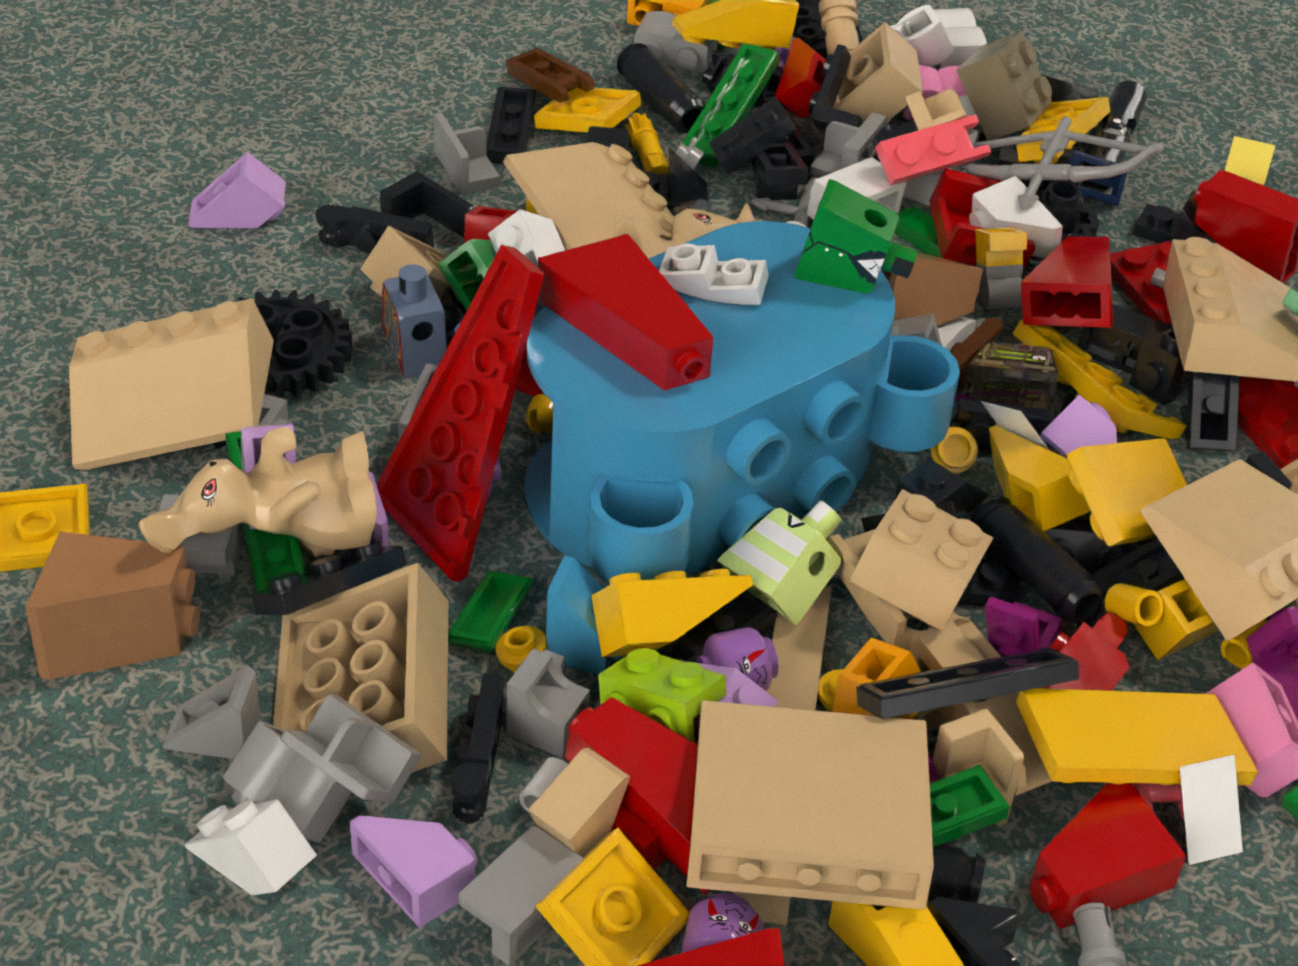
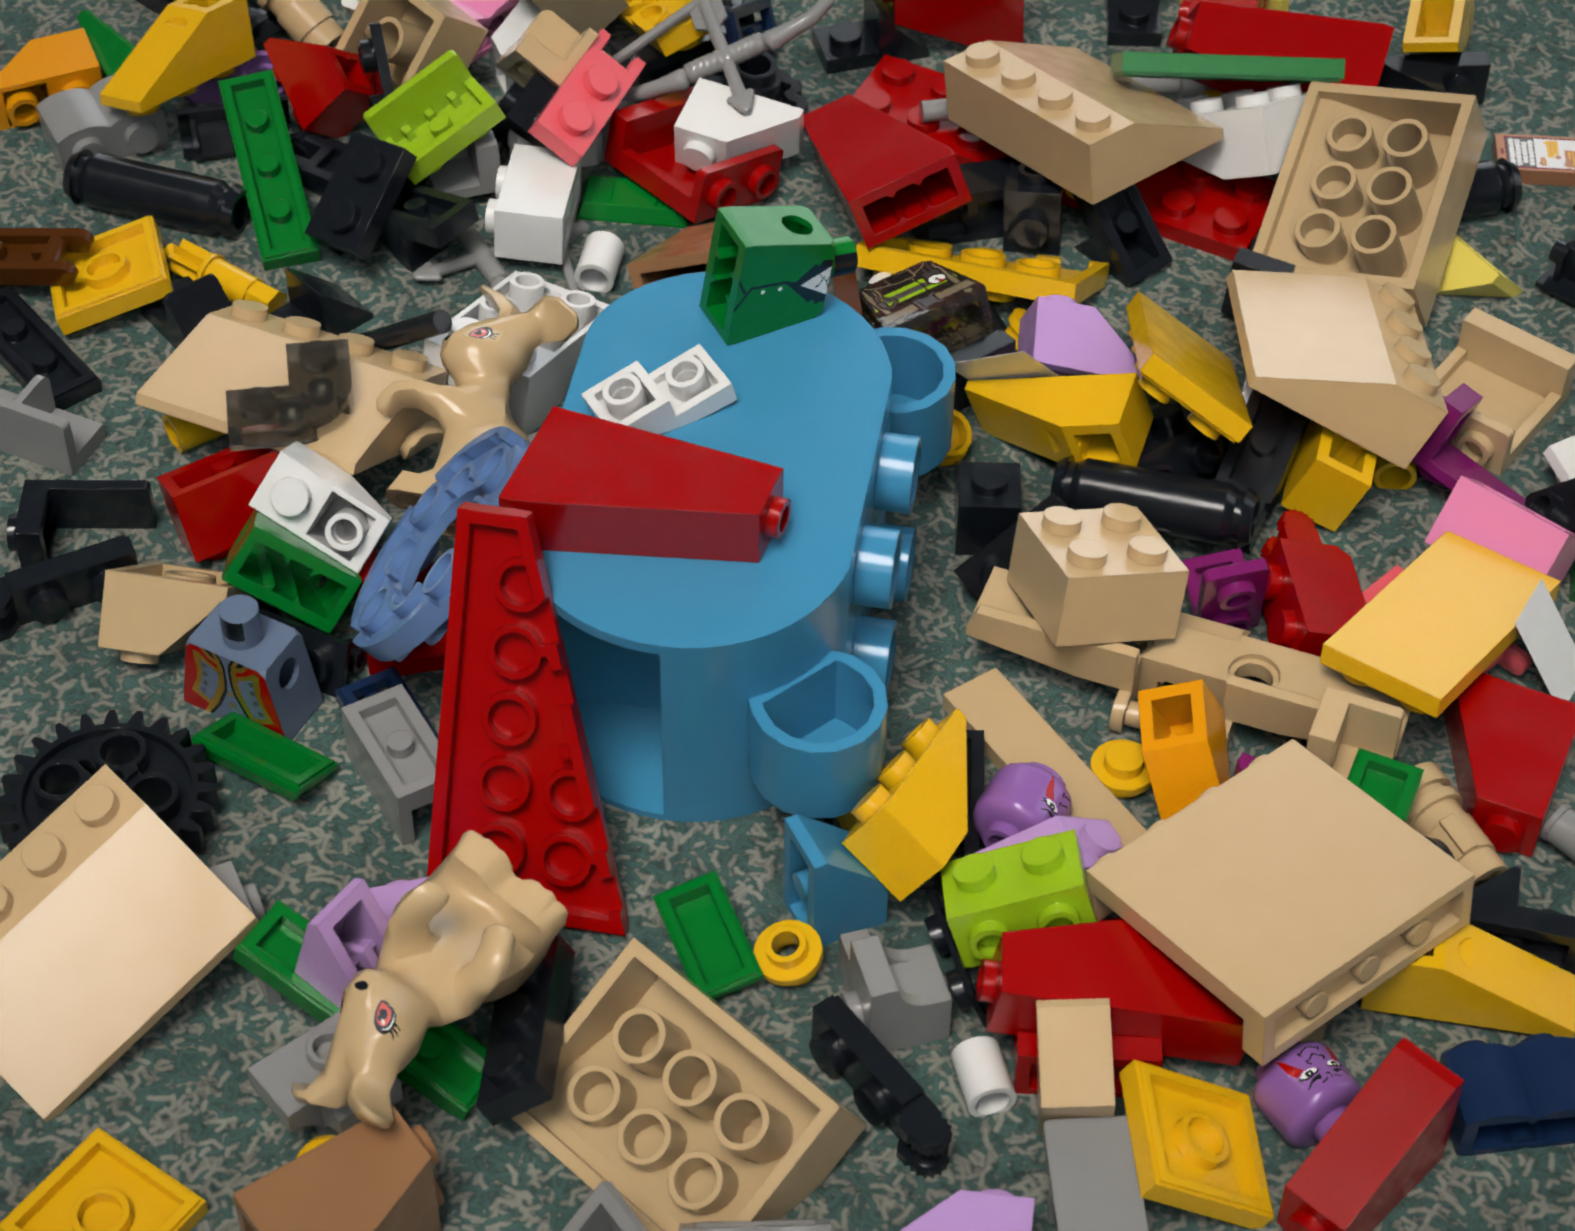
camera: 40 degrees left, 5 degrees up
light grey panel [280,694,422,803] -> none
light grey plate [675,137,704,170] -> none
yellowish green torso [717,501,842,626] -> none
black tile [856,647,1079,719] -> none
leg [975,227,1027,310] -> none
yellow hinge [1105,583,1164,626] -> none
none -> green tile [191,712,339,802]
none -> clear smoke plate [226,339,353,451]
none -> lime bracket [363,50,506,185]
none -> tan axle [1406,761,1508,889]

